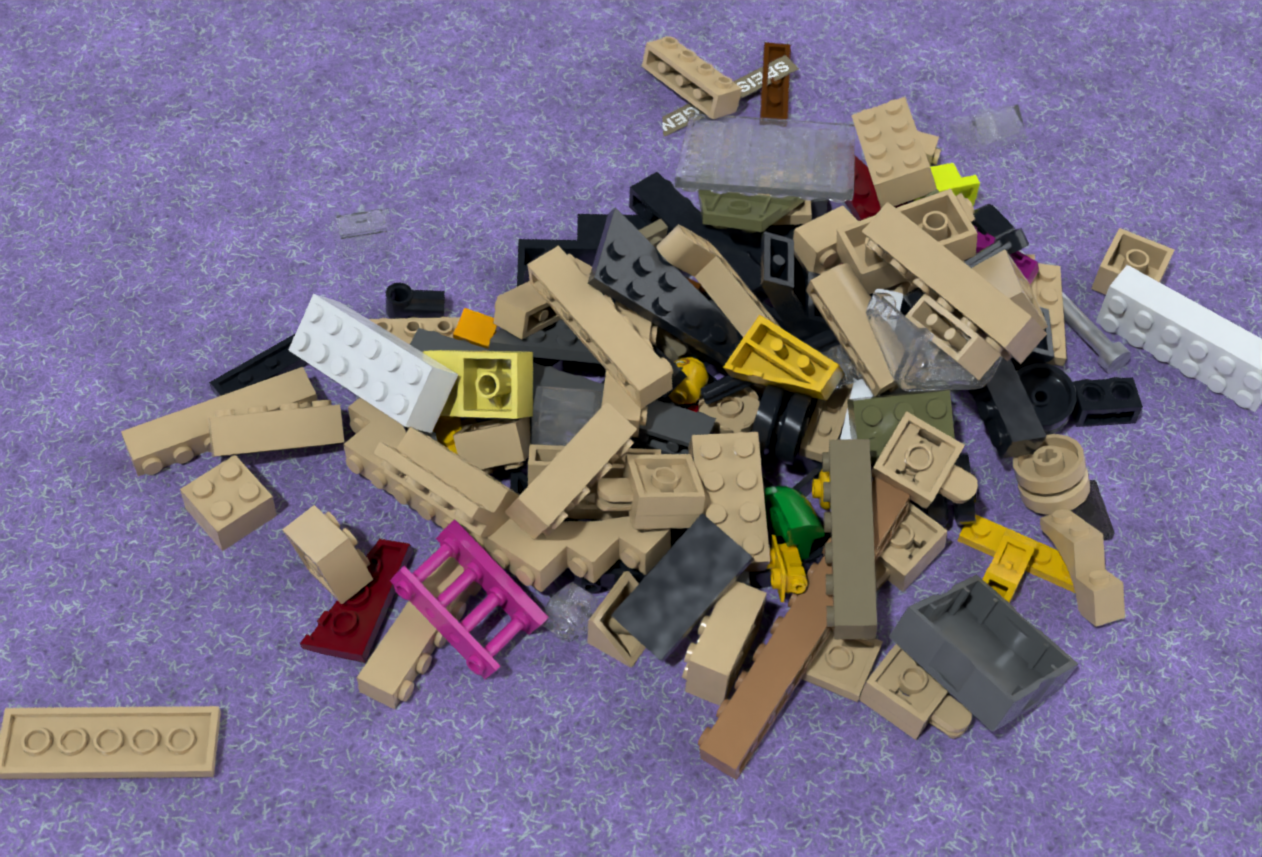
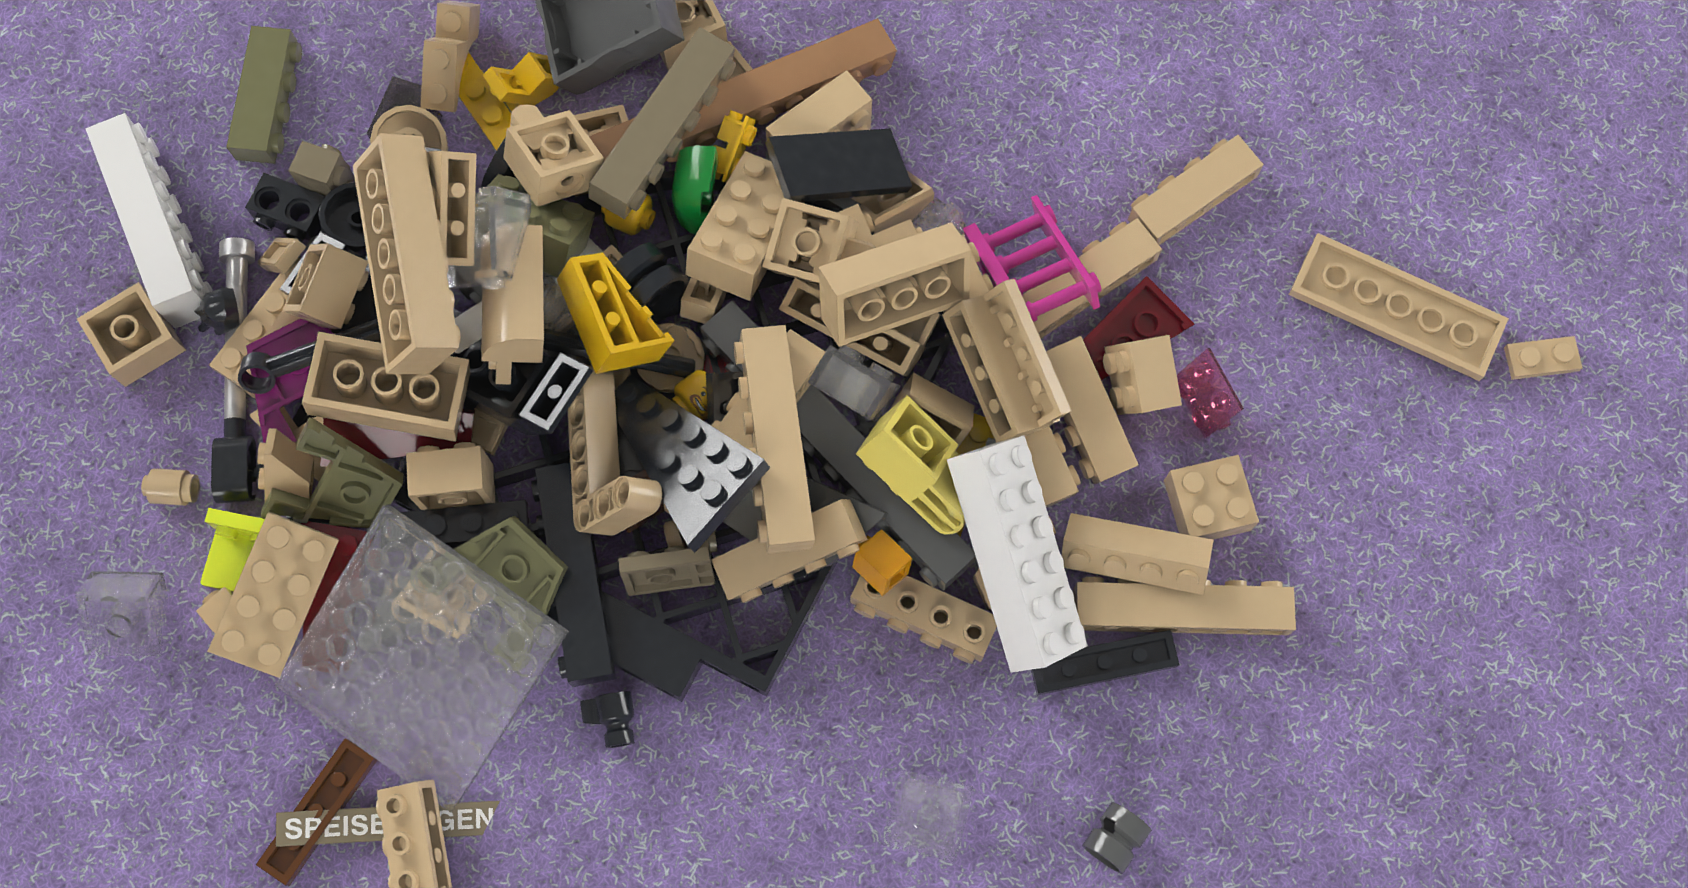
camera: 150 degrees left, 20 degrees up
black piece [385,282,445,319] -> none
none -> tan brick [141,468,200,506]
none -> black piece [194,287,240,336]
none -> olive brick [226,26,302,164]
none -> tan tile [257,237,306,274]
none -> dark tan brick [288,141,355,197]
none -> black piece [580,691,635,748]
none -> tan brick [1046,336,1139,484]
none -> dark grey wheel [1082,802,1152,874]
none -> tan brick [1128,135,1264,245]
none -> clear pink hinge [1177,347,1244,438]

